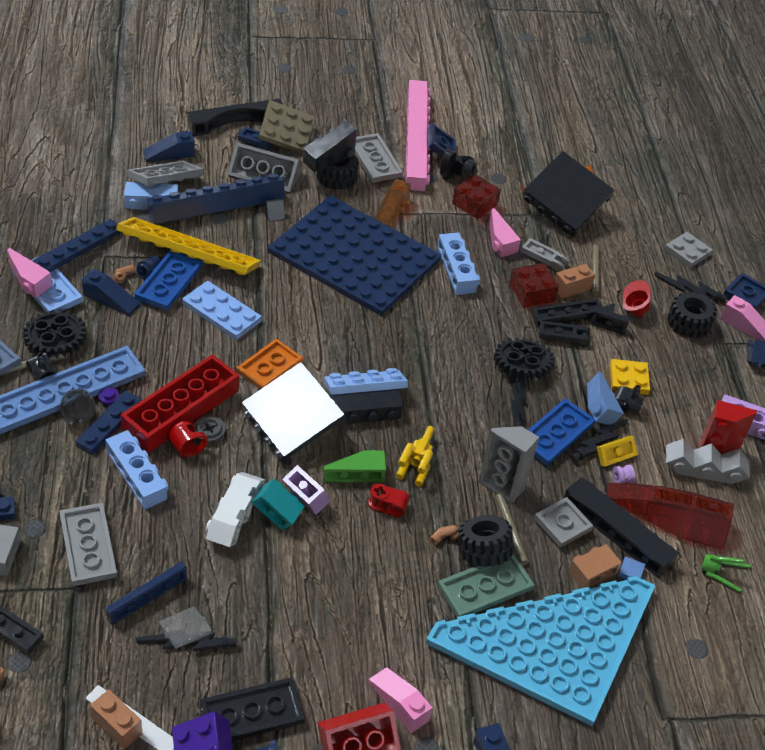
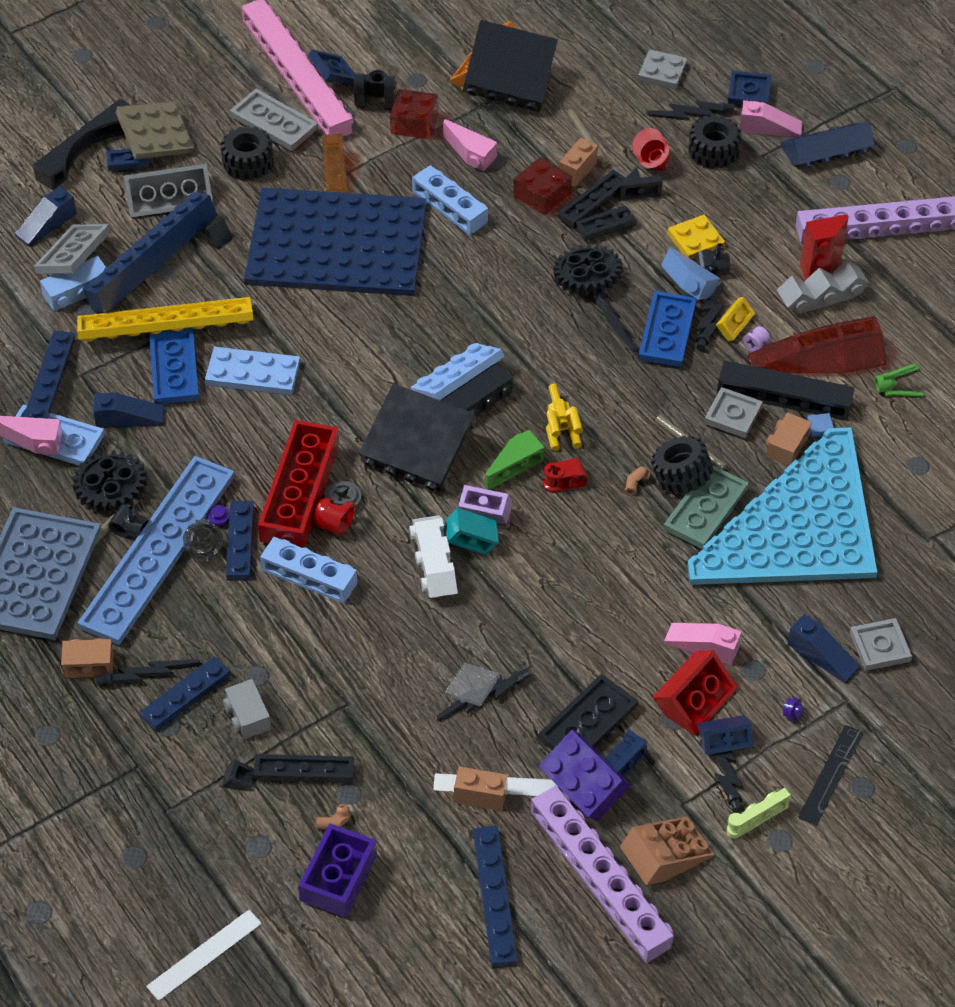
camera: 25 degrees left, 5 degrees up
light grey plate [59,503,118,587] -> none
dark blue tile [106,561,187,625] -> none
nougat arm [113,264,135,284] -> none
dark blue cone [136,255,161,278] -> none
orange tile [236,338,304,390] -> none
black wedge [303,119,357,173] -> none
light grey slope [478,427,539,503] -> none
light grey hinge [520,238,570,272] -> none

